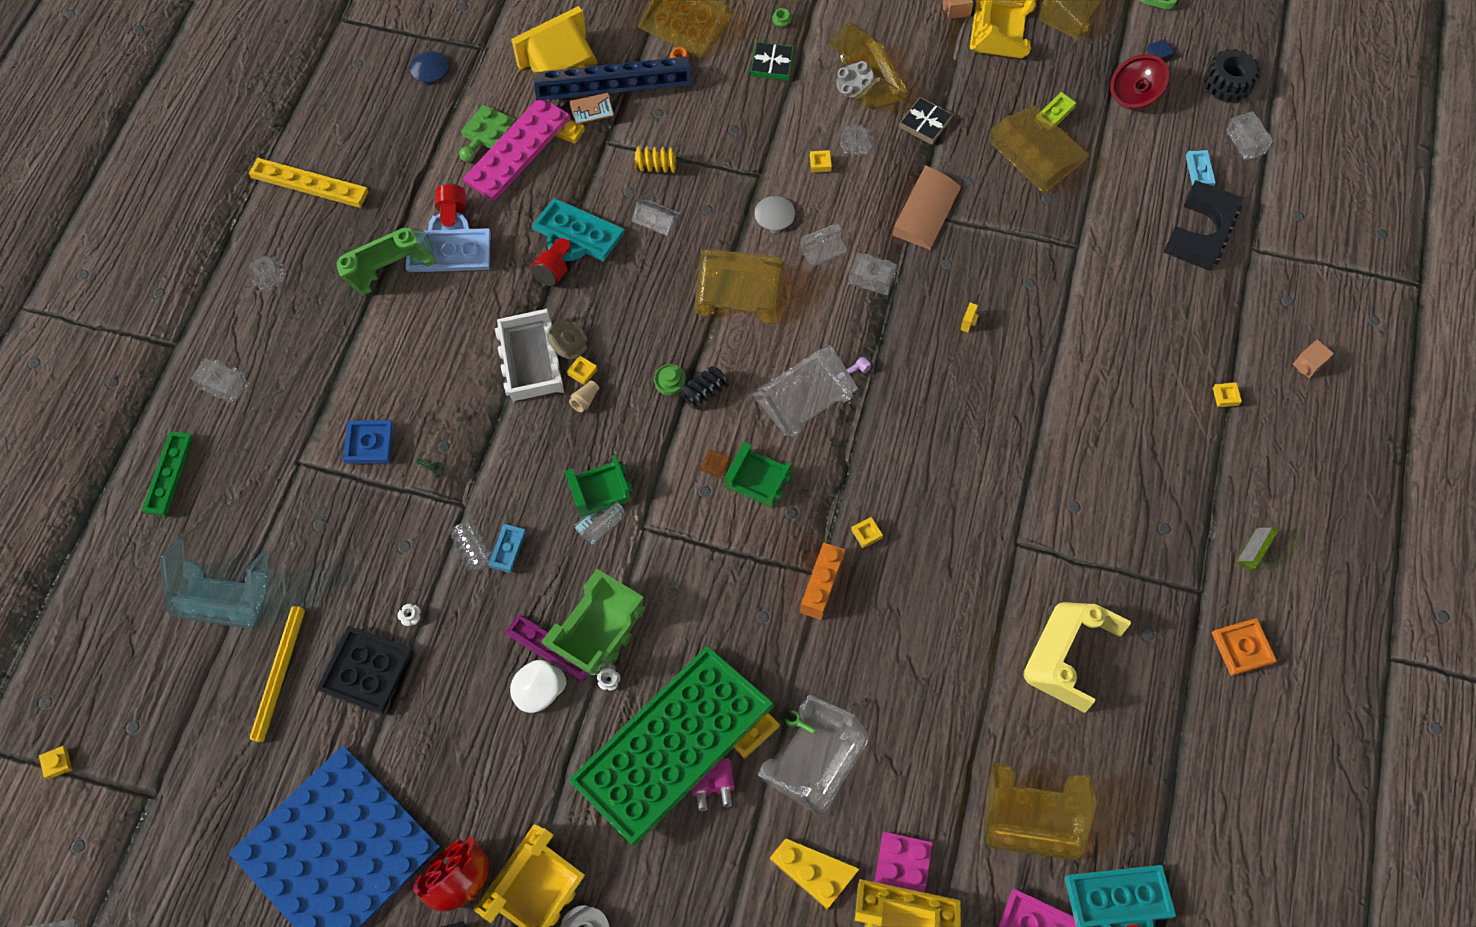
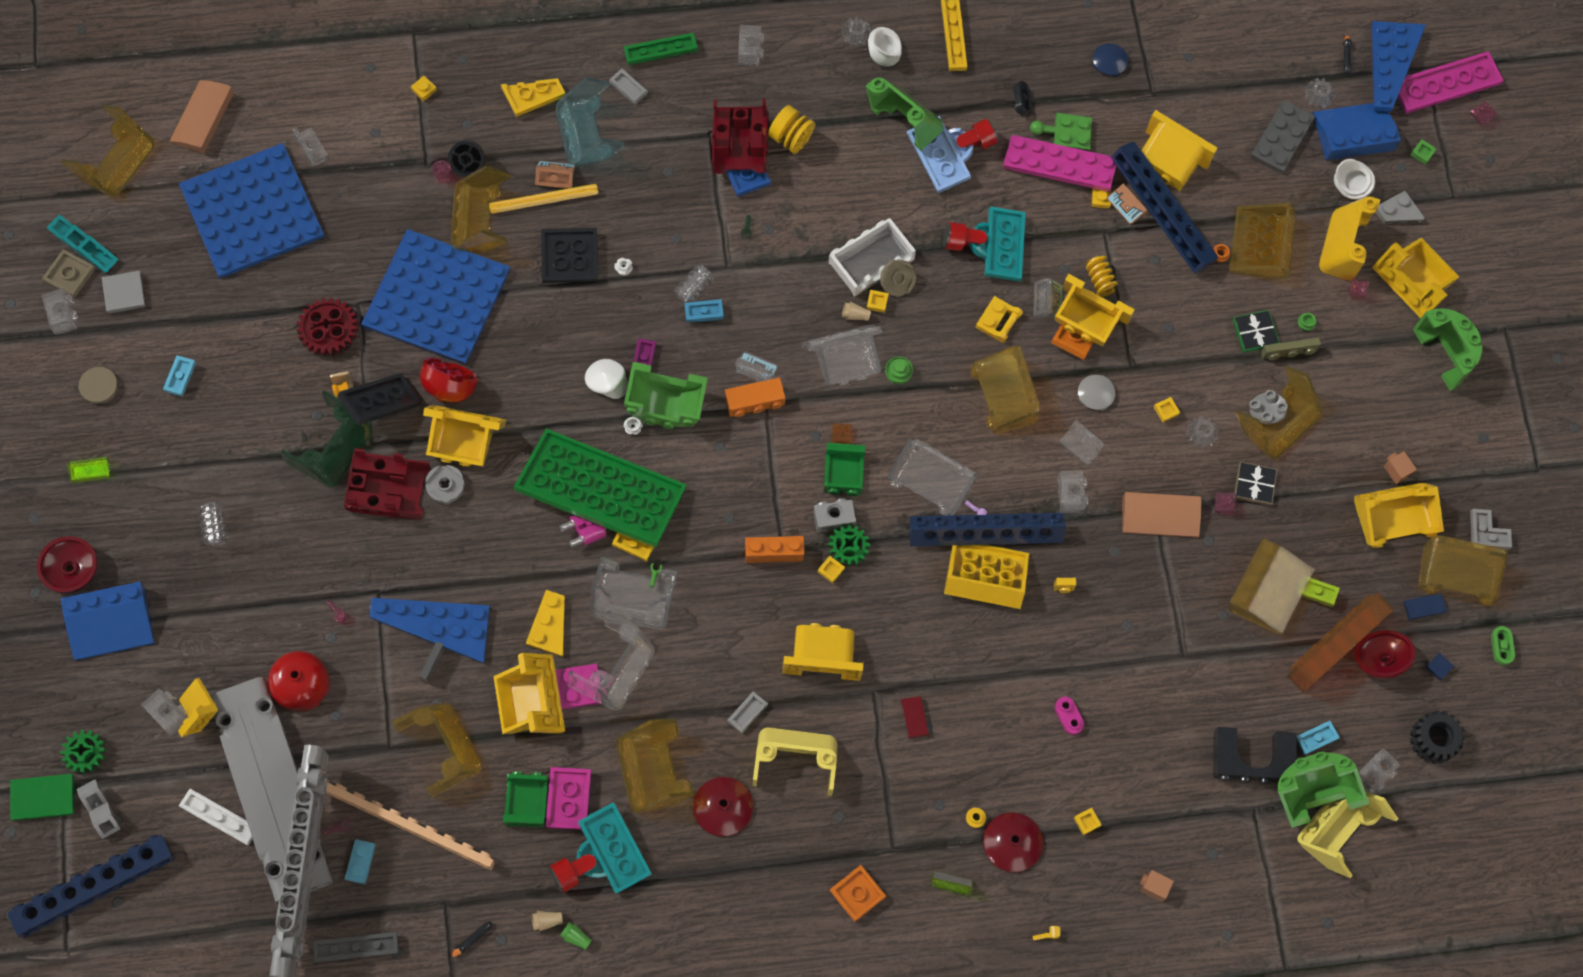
camera: 60 degrees right, 5 degrees up
green panel [564,455,633,518] -> none
black piece [680,366,729,410] -> none
none -> clear pink wheel [432,160,452,183]
none -> black cylinder [448,140,486,178]
none -> clear yellow windscreen [451,165,511,251]
none -> yellow wing [501,79,566,117]
none -> nougat panel [535,161,575,188]
none -> clear windscreen [567,610,655,710]
none -> light grey tile [609,69,648,105]
none -> dark red dish [693,777,753,837]
none -> dark red piece [712,98,769,174]
none -> orange brick [724,377,785,417]
none -> light grey tile [727,691,768,734]
none -> yellow wheel [768,105,816,154]
none -> yellow windscreen [782,623,863,681]
none -> clear windscreen [802,324,882,386]
none -> light grey brick [813,499,856,533]
none -> green gear [828,524,870,567]
none -> white piece [868,27,902,67]
none -> dark red tile [901,696,928,739]
none -> dark blue brick [908,513,1066,546]
none -> yellow slope [944,545,1029,609]
none -> yellow plate [966,808,986,828]
none -> yellow plate [975,296,1023,343]
none -> dark red dish [983,812,1043,873]
none -> black plate [1013,81,1032,116]
none -> yellow hand [1032,926,1061,941]
none -> orange plate [1051,325,1094,360]
none -> yellow windscreen [1054,274,1135,346]
none -> dark pink plate [1054,697,1084,735]
none -> clear pink plate [1215,492,1236,513]
none -> olive plate [1261,338,1321,360]
none -> bright green cylinder [1278,752,1369,828]
none -> clear orange brick [1287,592,1394,693]
none -> light yellow windscreen [1298,791,1398,878]
none -> dark blue tile [1403,593,1447,620]

